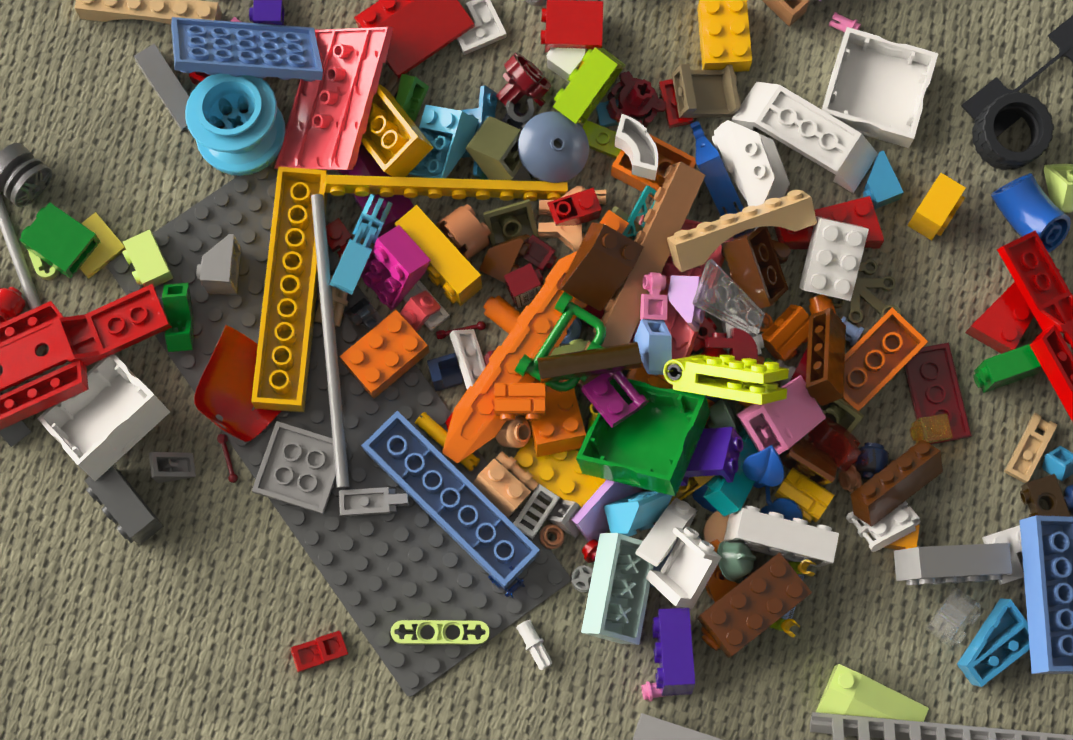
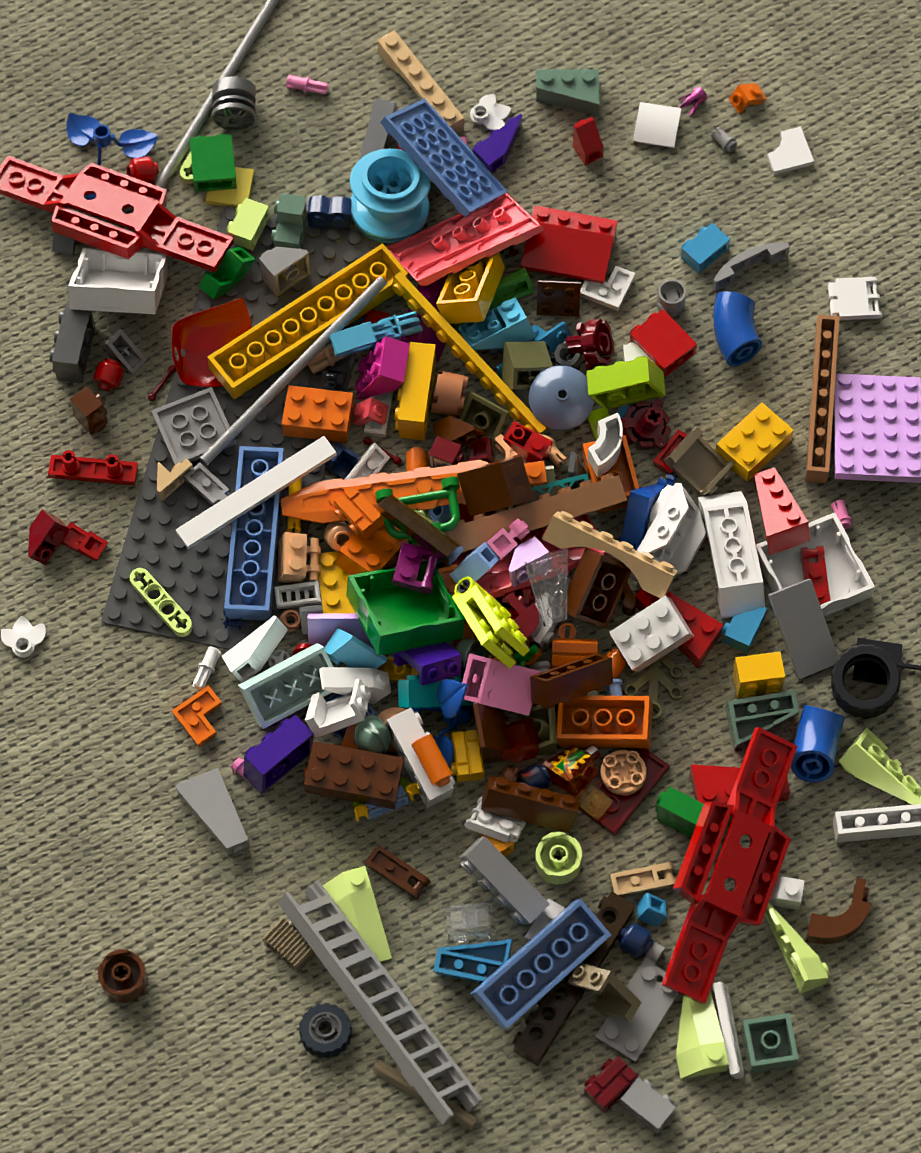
camera: 50 degrees right, 10 degrees down
none -> dark red slope [28,509,70,565]
none -> red plate [48,450,138,486]
none -> reddish brown brick [70,386,108,435]
none -> red head [93,358,124,392]
none -> tan slope [157,459,193,501]
none -> orange plate [172,685,222,747]
none -> white tile [176,436,337,549]
none -> white slope [222,615,288,683]
none -> sand green brick [271,193,308,249]
none -> bright pink axle [286,75,328,94]
none -> dark blue brick [307,196,352,229]
none -> reddish brown plate [365,845,431,900]
none -> orange brick [411,734,453,788]
none -> yellowish green brick [535,832,582,885]
none -> reddish brown hinge [537,280,581,317]
none -> clear red torso [542,746,601,797]
none -> dark grey slope [568,452,587,490]
none -> light nougat tile [601,750,646,795]
none -> sand green wedge [725,690,799,750]
none -> wedge [754,467,811,555]
none -> light grey tile [768,579,839,679]
none -> red plate [800,546,831,605]

